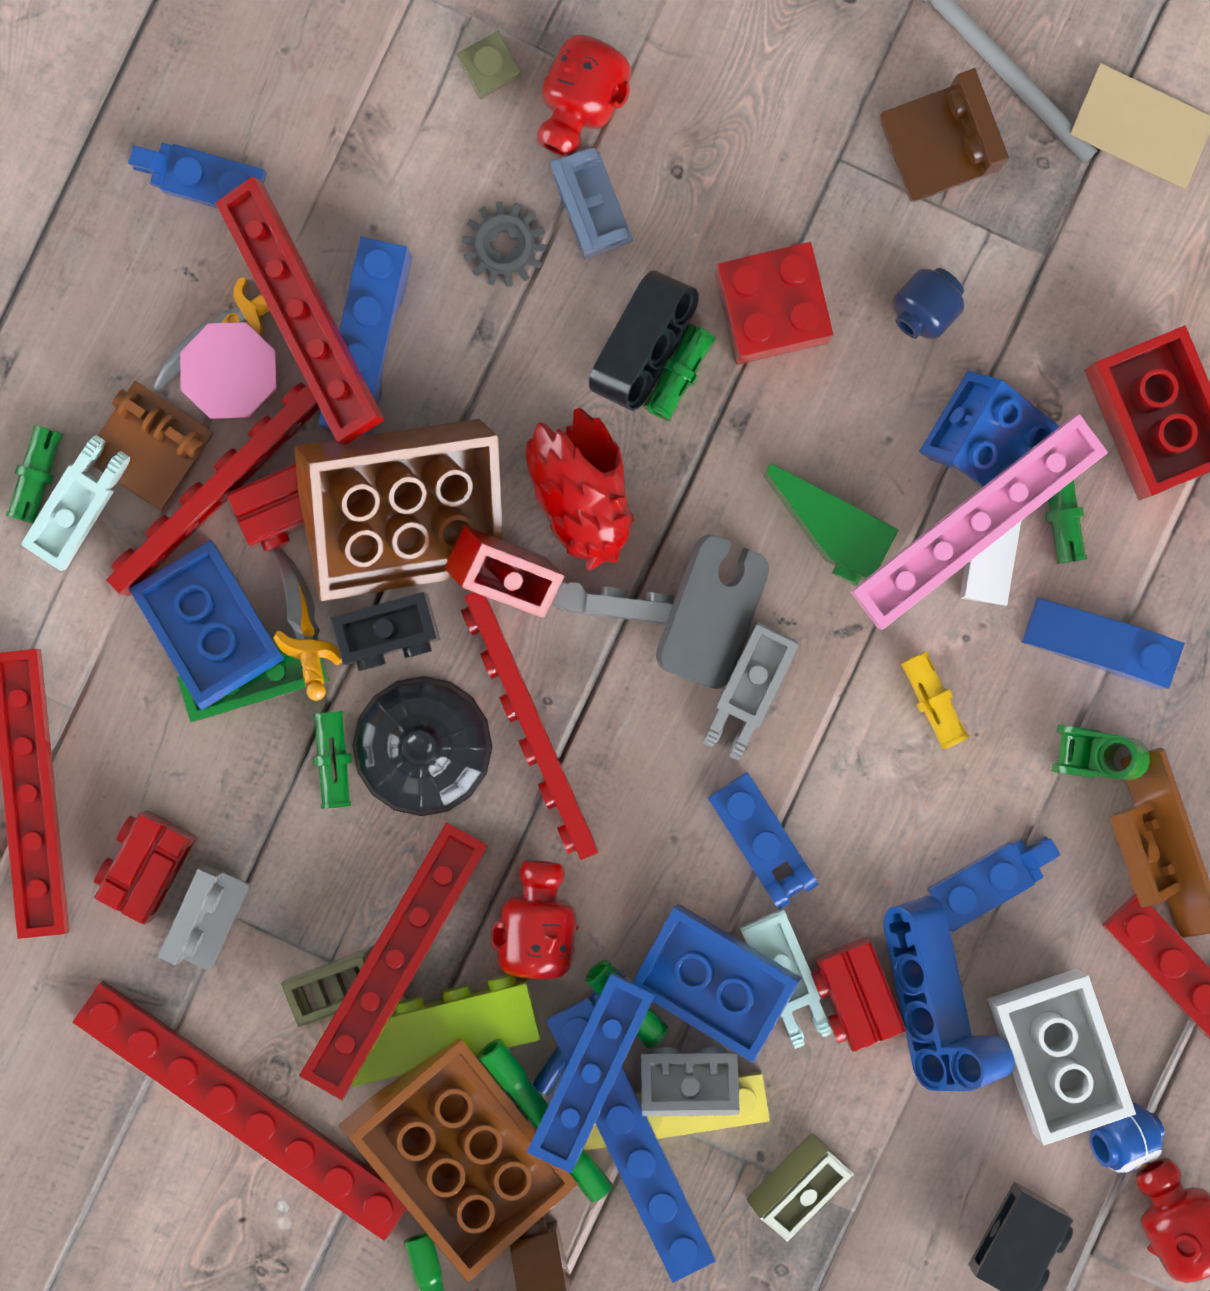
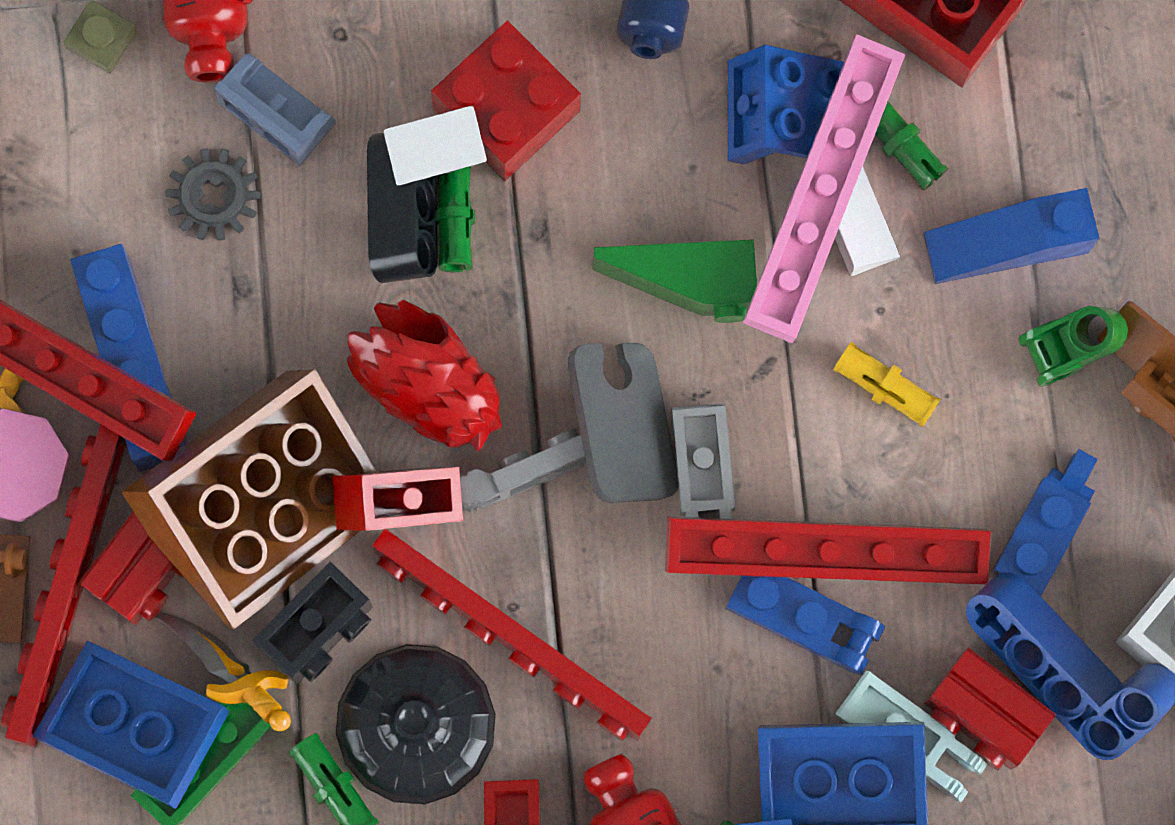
camera: 40 degrees left, 10 degrees down
none -> white sticker [384,106,487,185]
none -> red plate [665,516,991,585]

